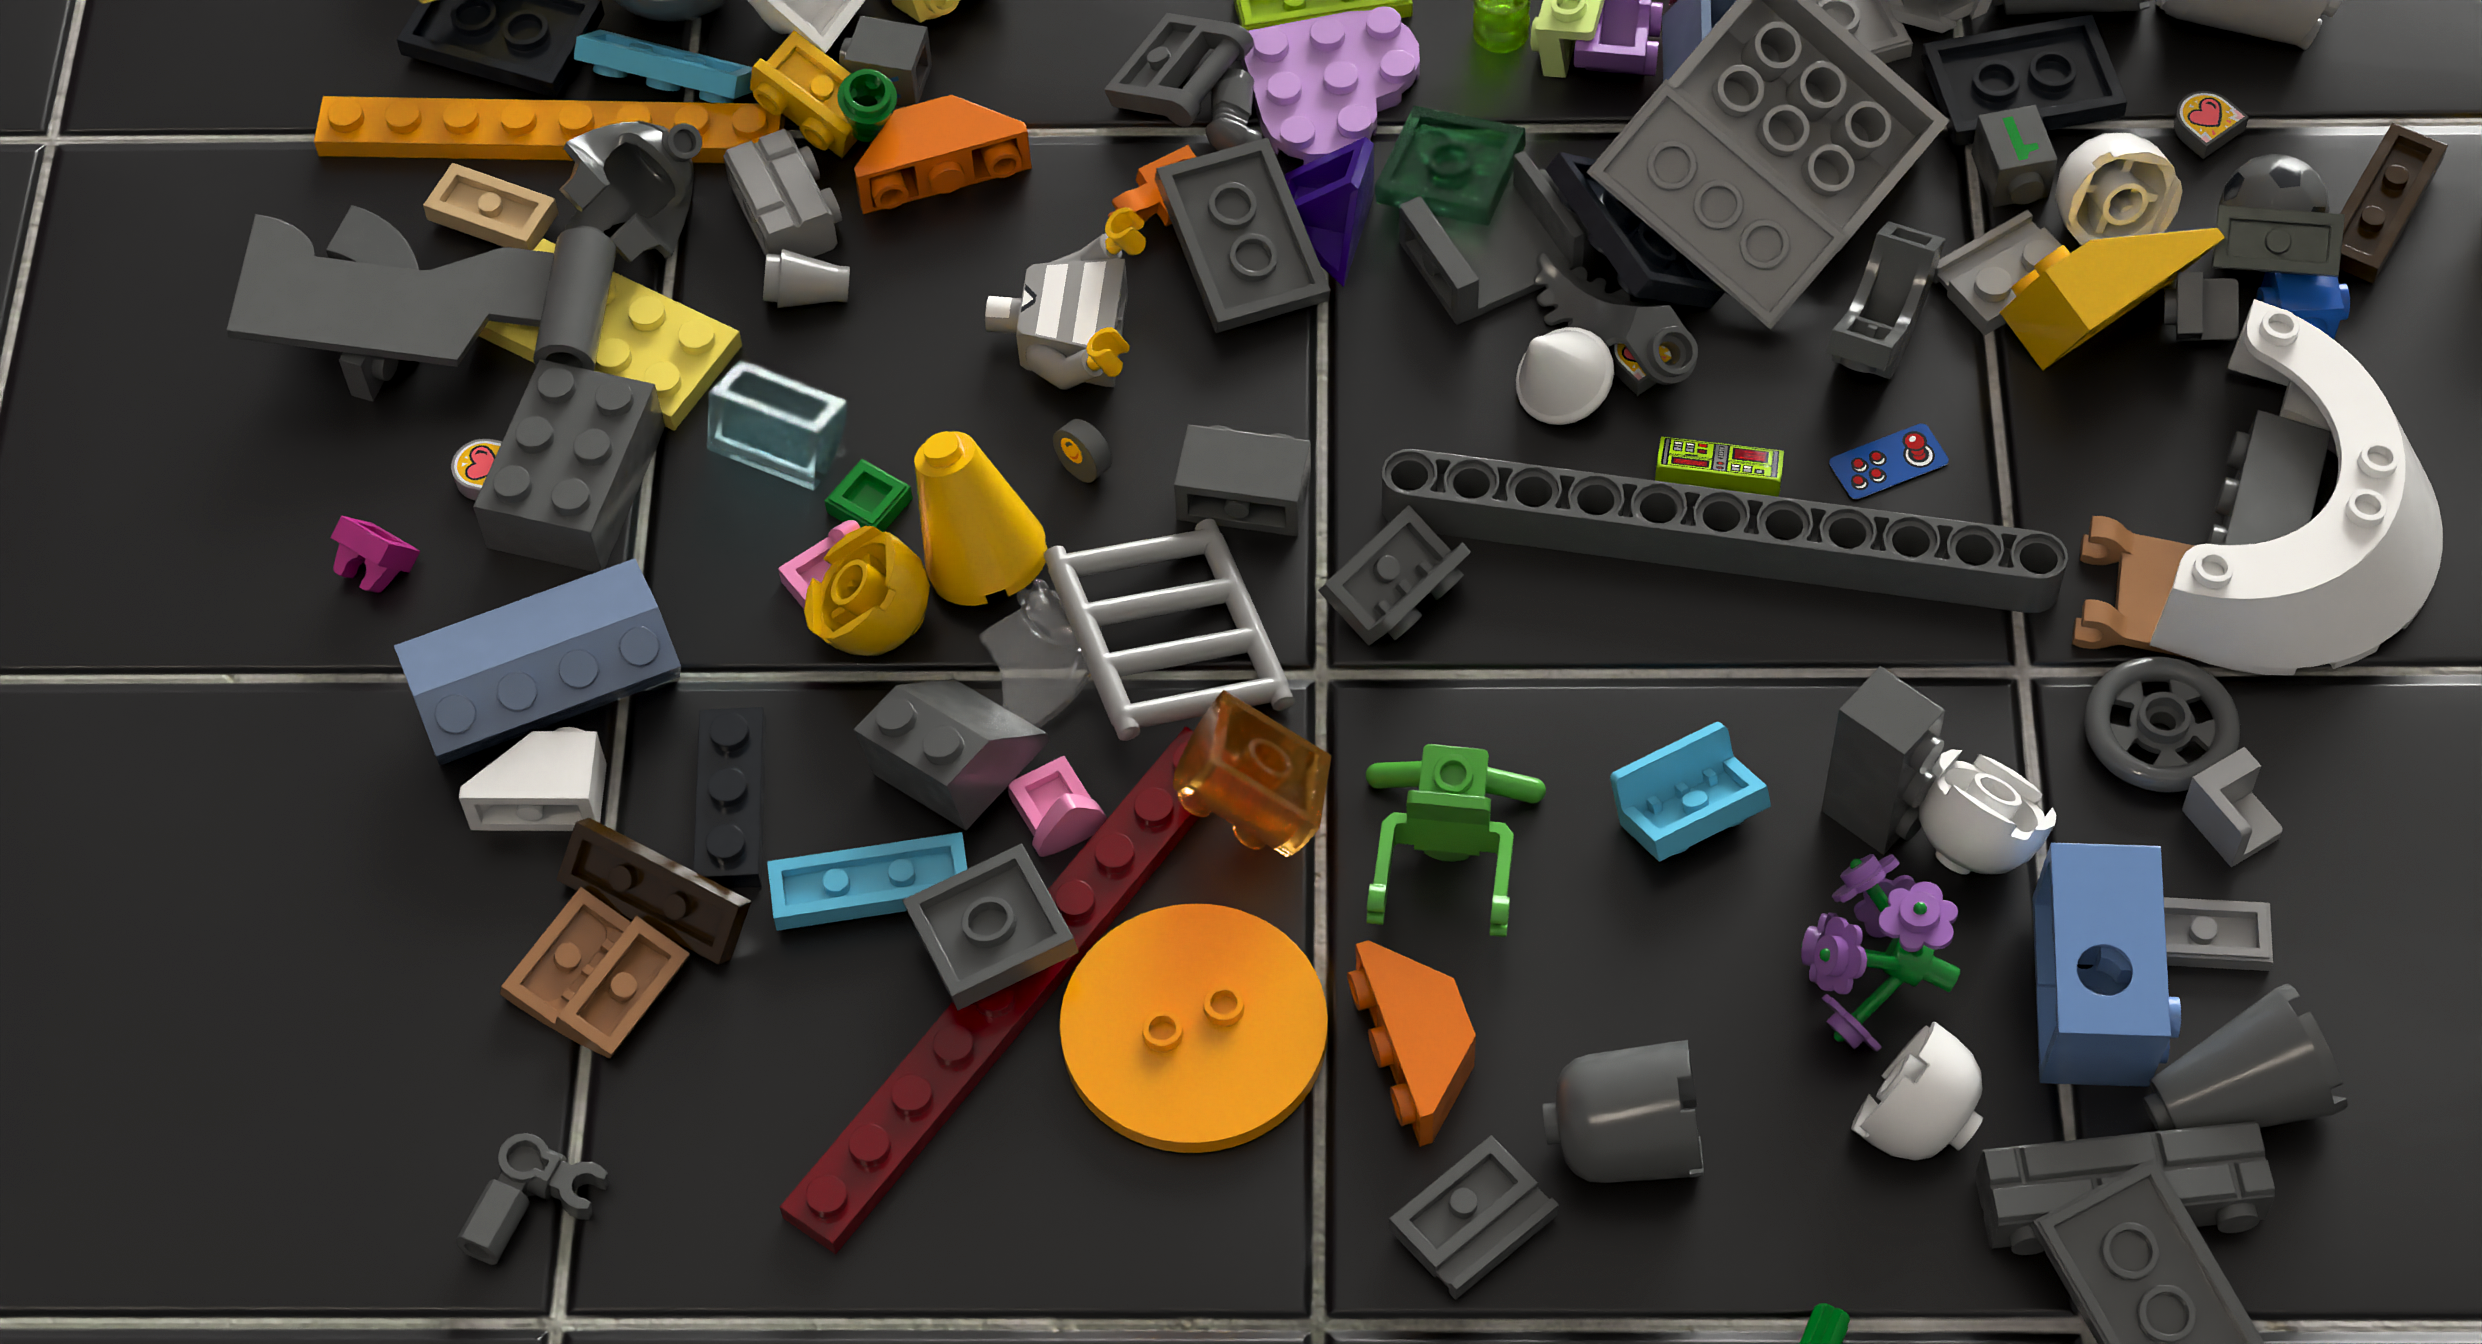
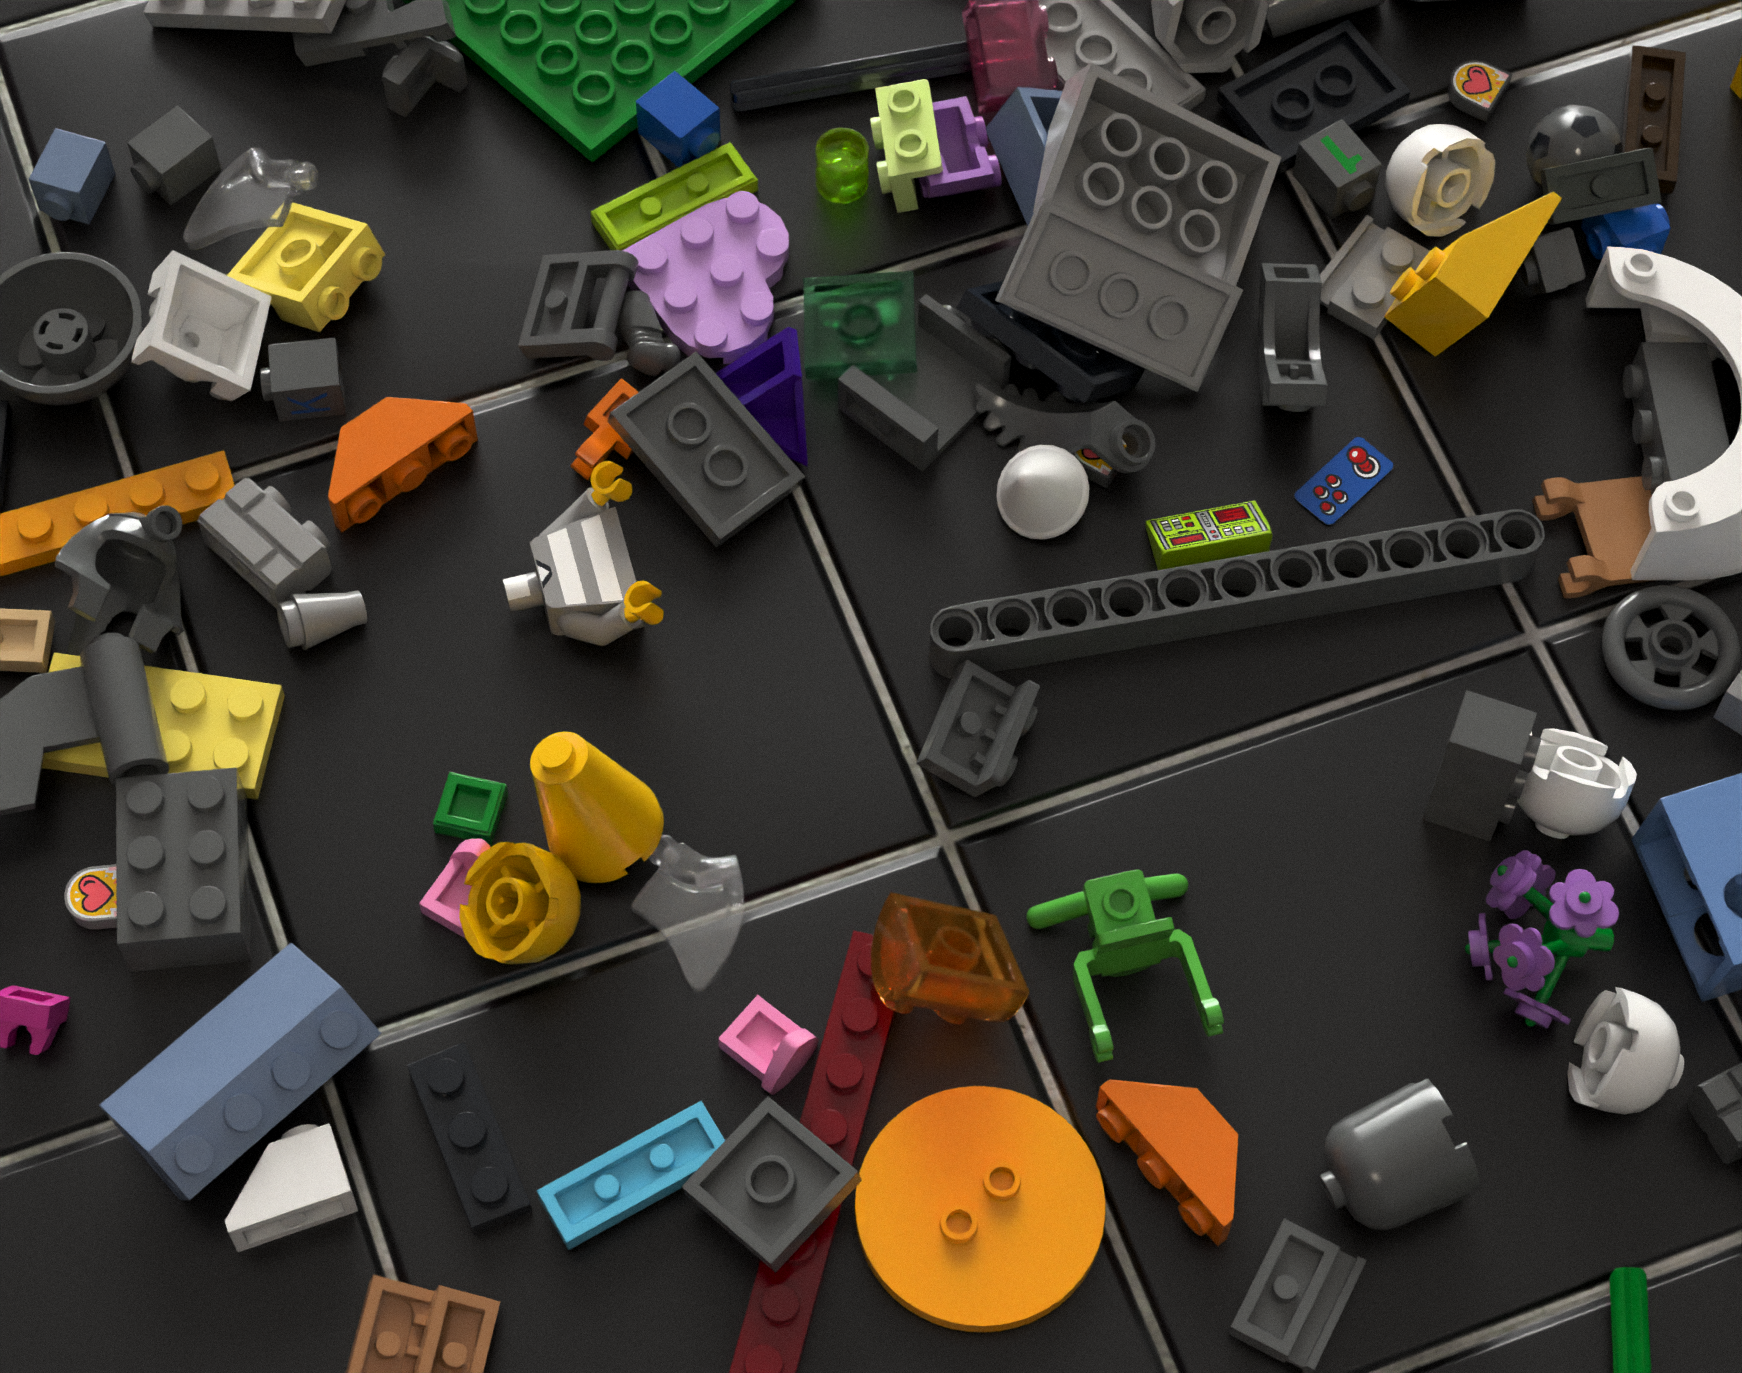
camera: 25 degrees left, 5 degrees up
dark brown plate [556,818,752,965] -> none
medium azure plate [574,29,753,103] -> none
clear light blue brick [707,360,847,491] -> none
yellow bracket [750,31,857,158] -> none
green cone [837,69,897,142] -> none
dark grey slope [854,679,1050,830] -> none
light grey bar [1043,519,1294,741] -> none
dark grey tile [1053,419,1112,483] -> none
dark grey brick [1174,424,1311,536] -> none
medium azure bracket [1610,722,1771,862] -> none

